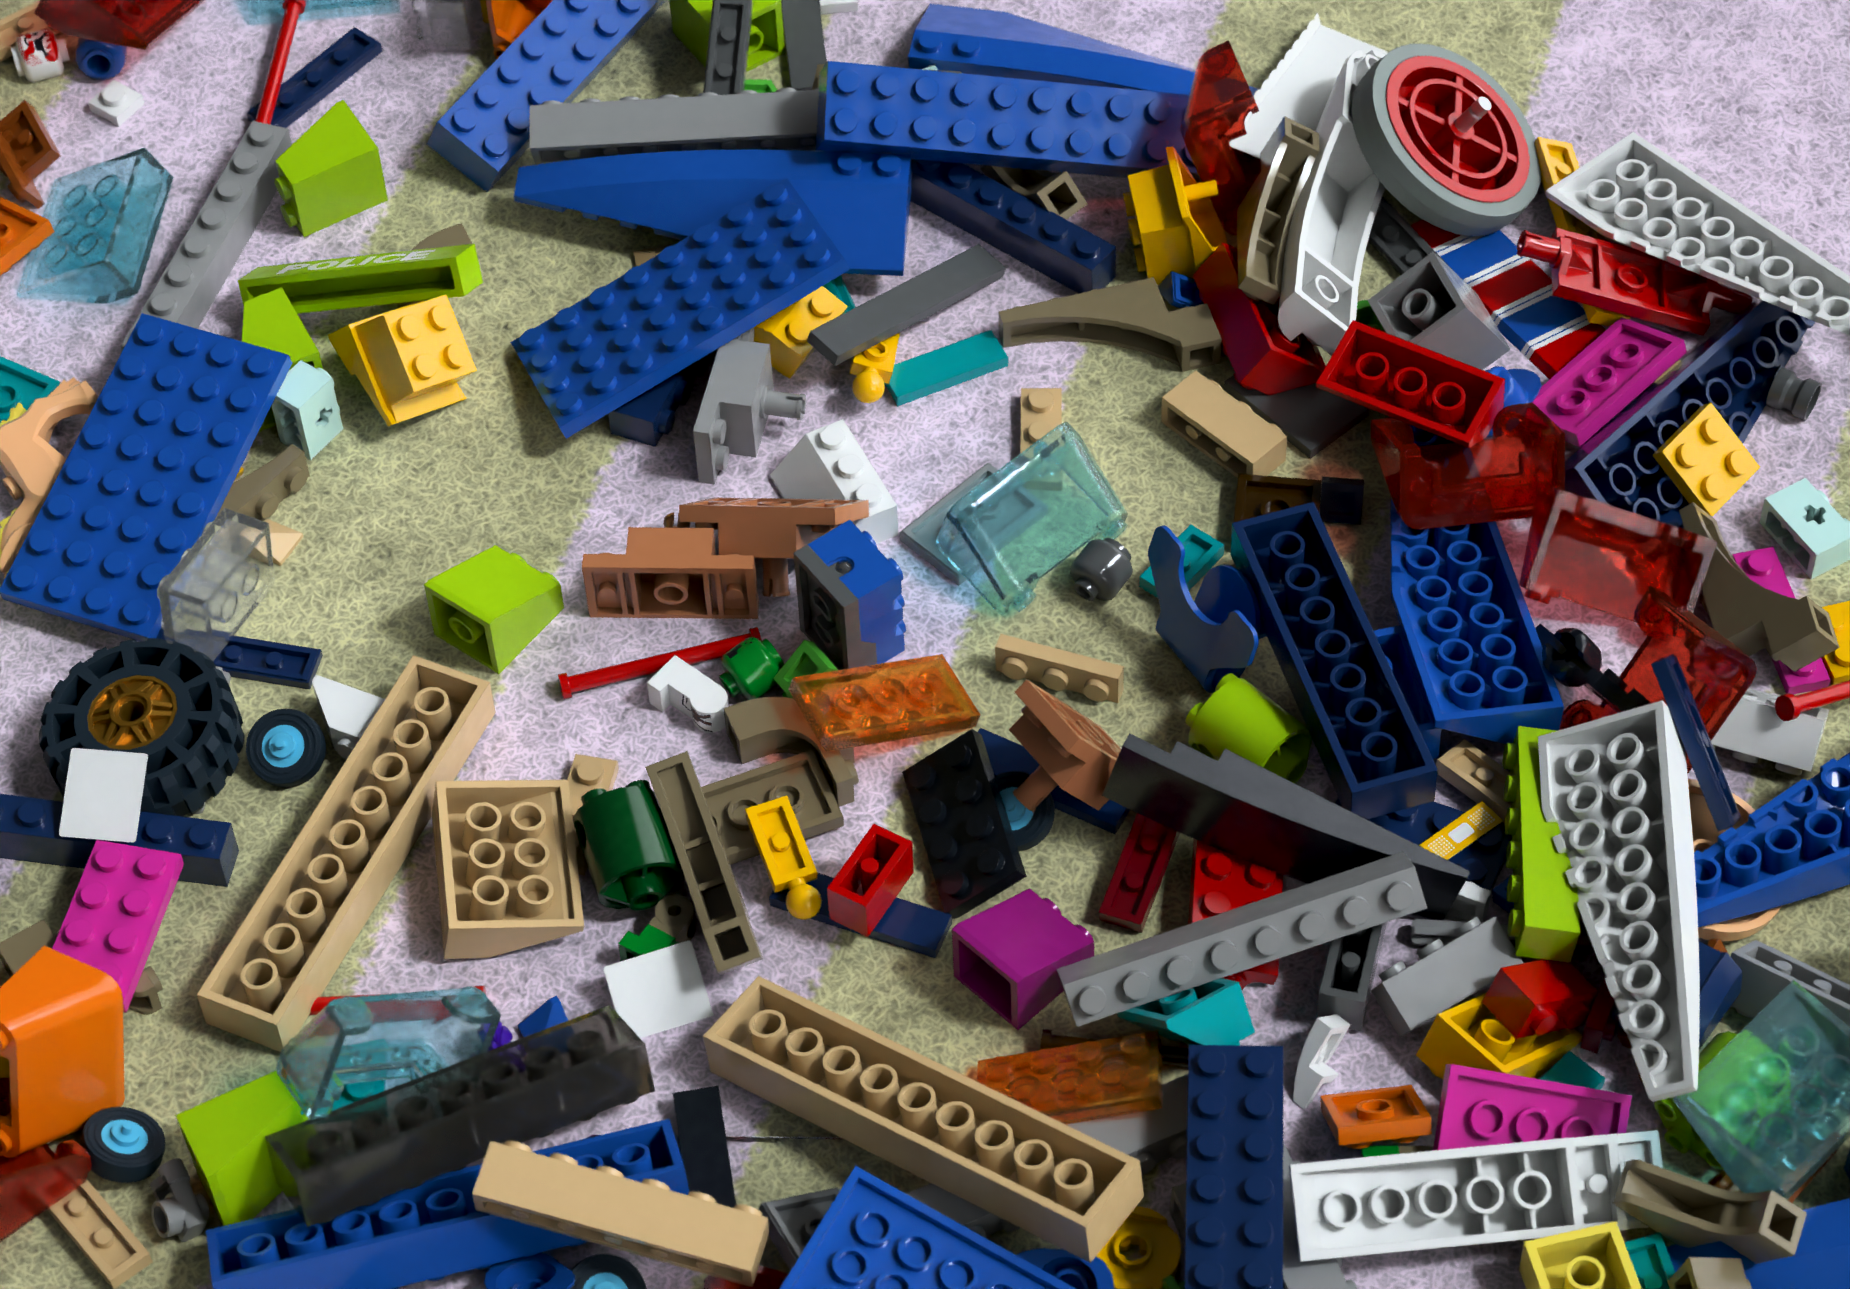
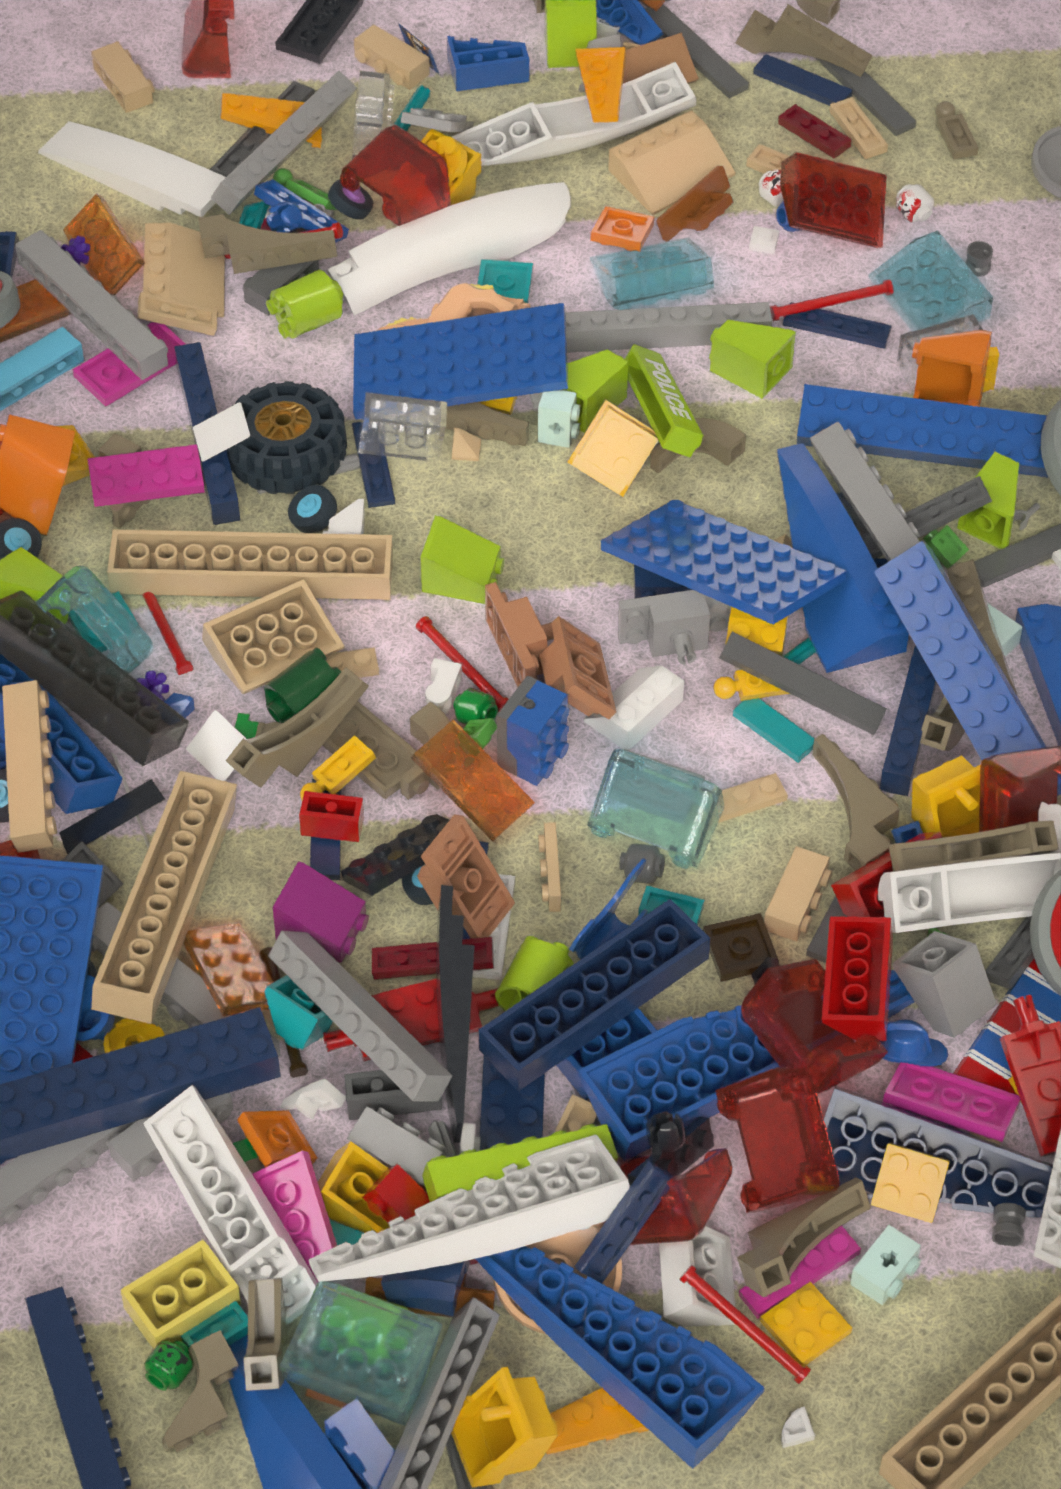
camera: 65 degrees right, 0 degrees up
yellow sticker [1420,801,1503,860] -> none

